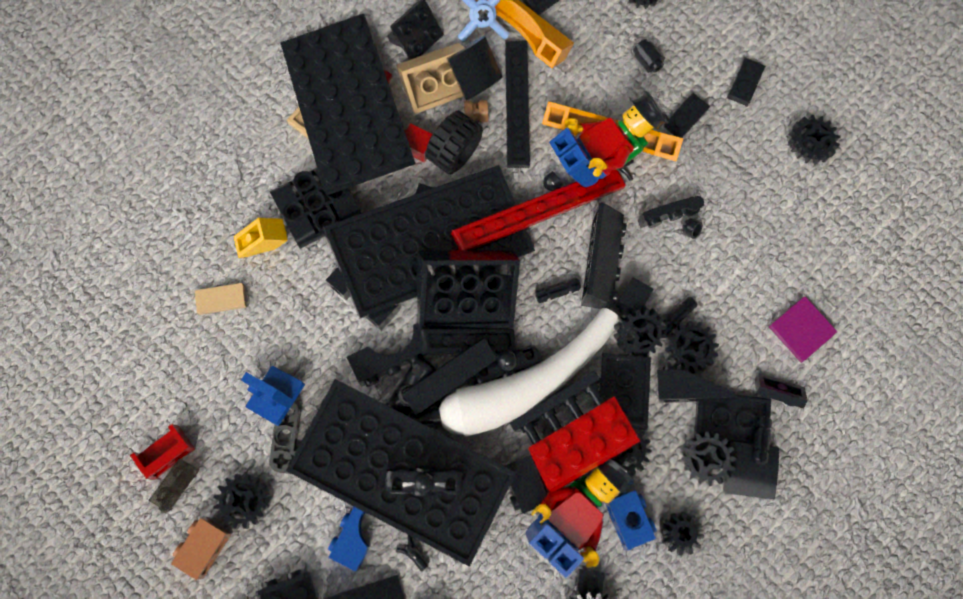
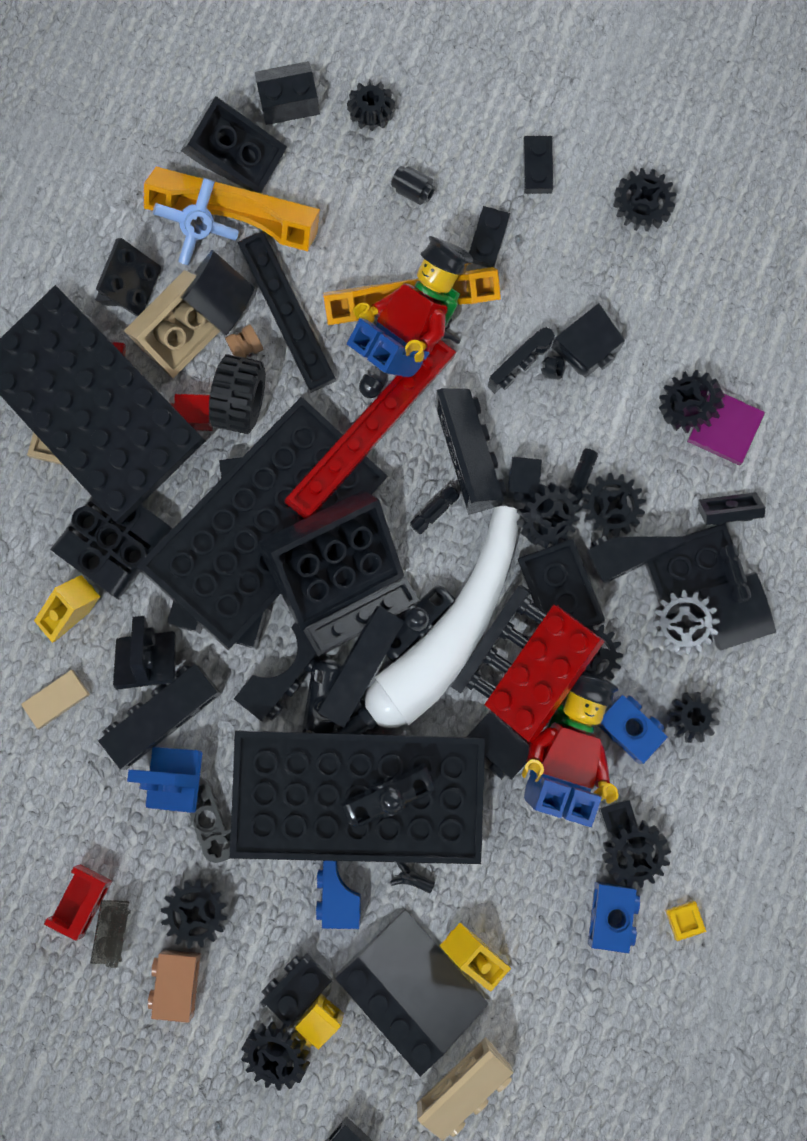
camera: 20 degrees left, 5 degrees up
none -> black brick [98,664,221,770]
none -> black bracket [113,616,176,690]
none -> black torso [551,303,625,378]
none -> black gear [659,370,725,433]

